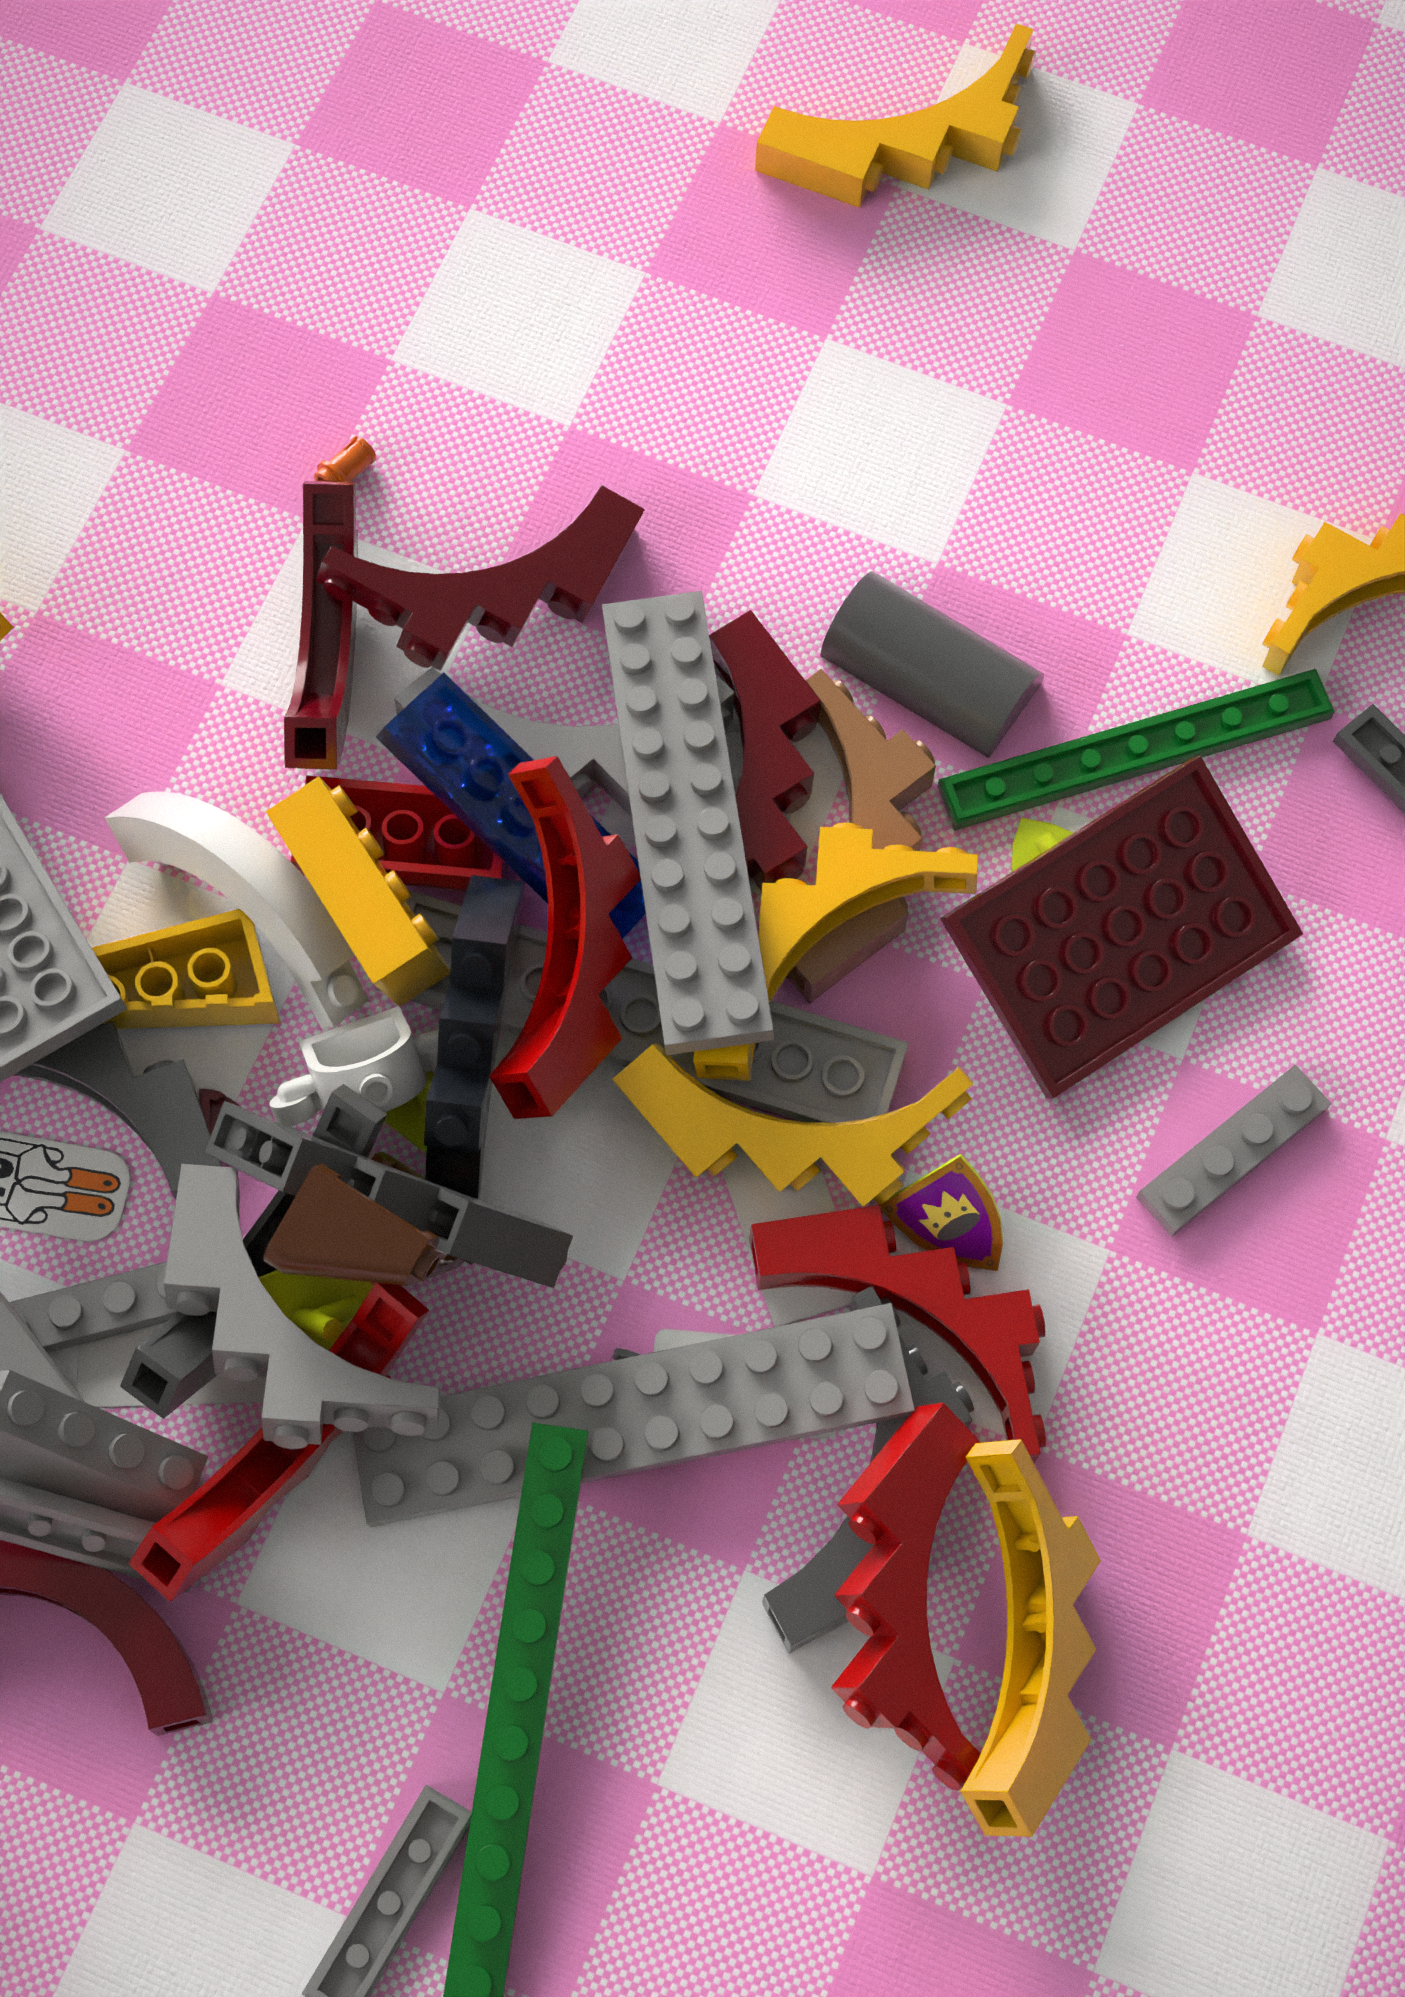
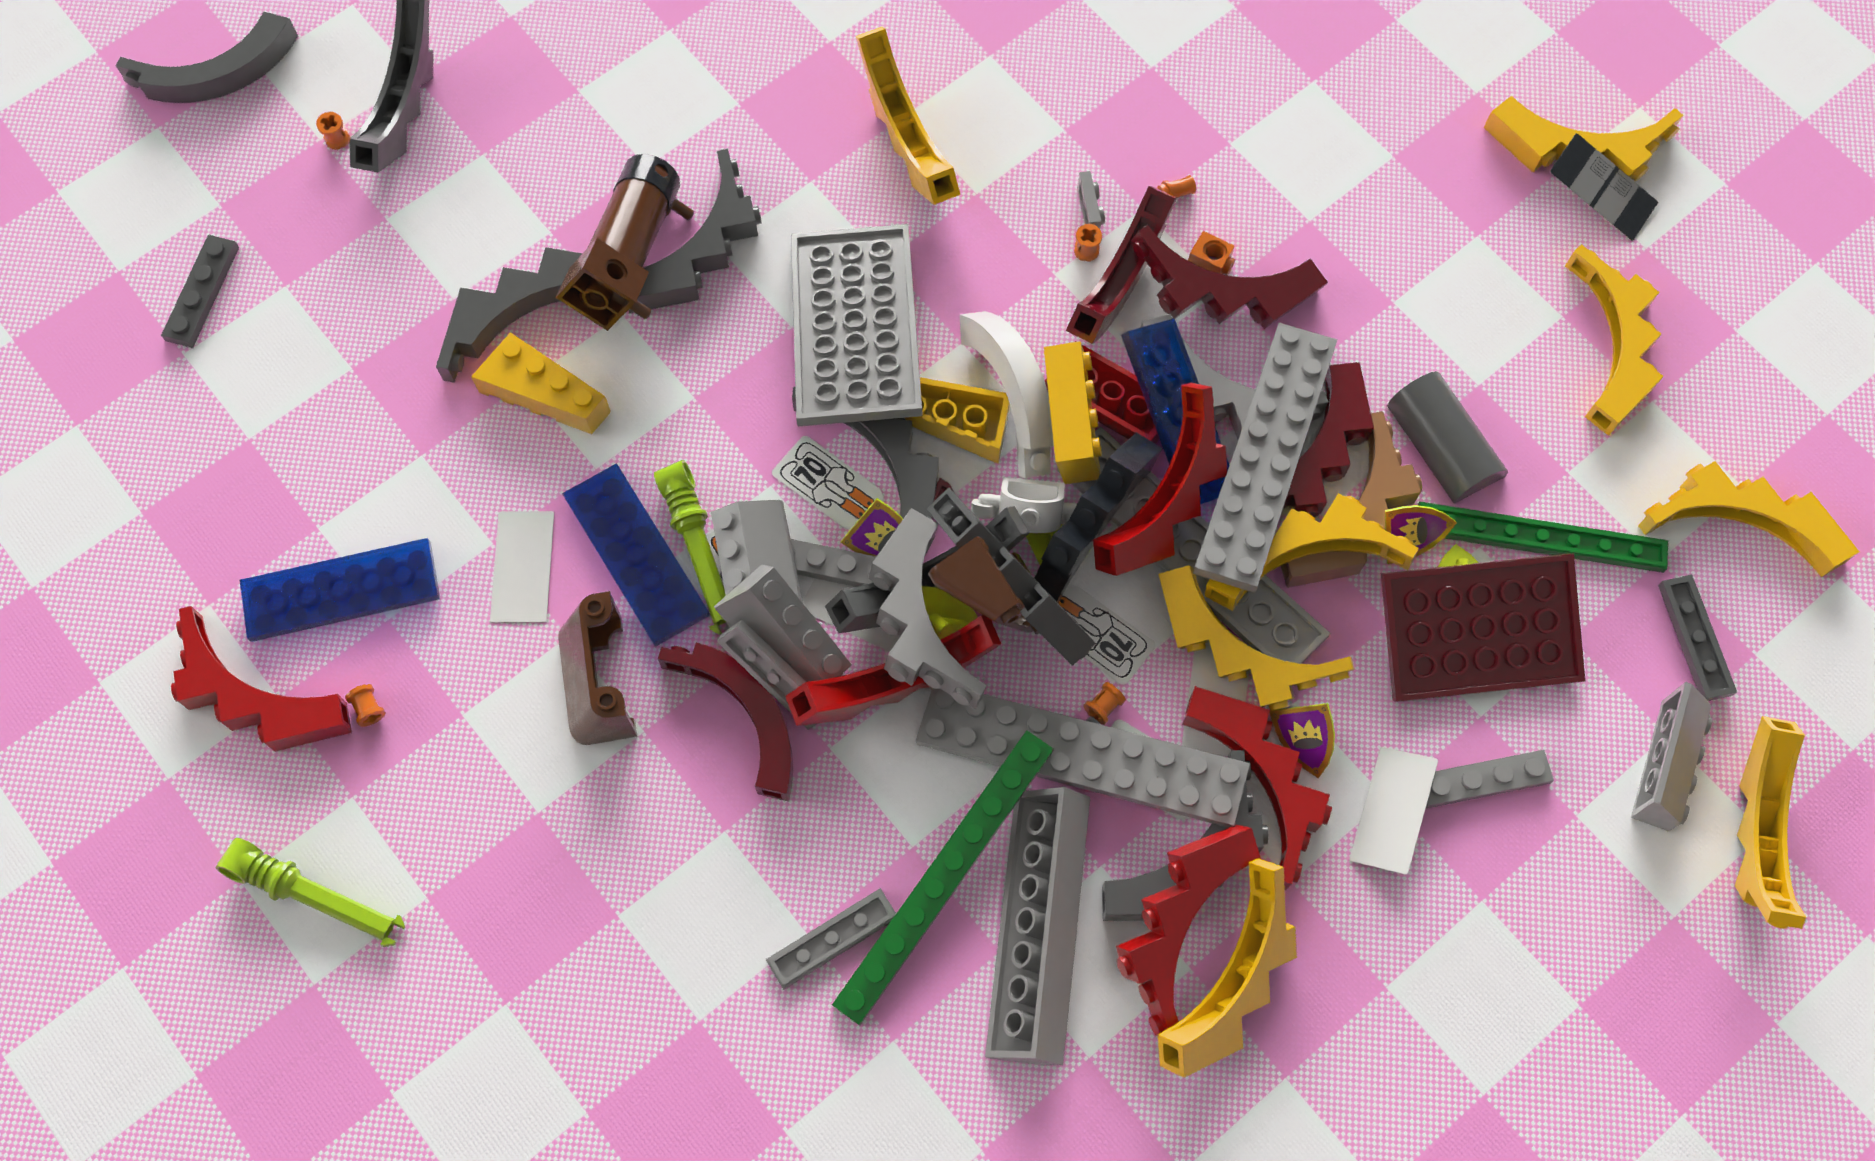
camera: 30 degrees right, 0 degrees up
none -> shield [840,498,903,557]
none -> light grey slope [985,787,1090,1065]
none -> sticker [1058,584,1156,685]
none -> orange bush [1074,224,1102,262]
none -> light grey plate [1077,171,1105,228]
none -> orange bush [1083,682,1126,725]
none -> orange brick [1188,231,1236,275]
none -> white sticker [1349,747,1438,875]
none -> shield [1385,505,1457,564]
none -> sticker [1550,133,1658,241]
none -> yellow arch [1565,244,1664,436]

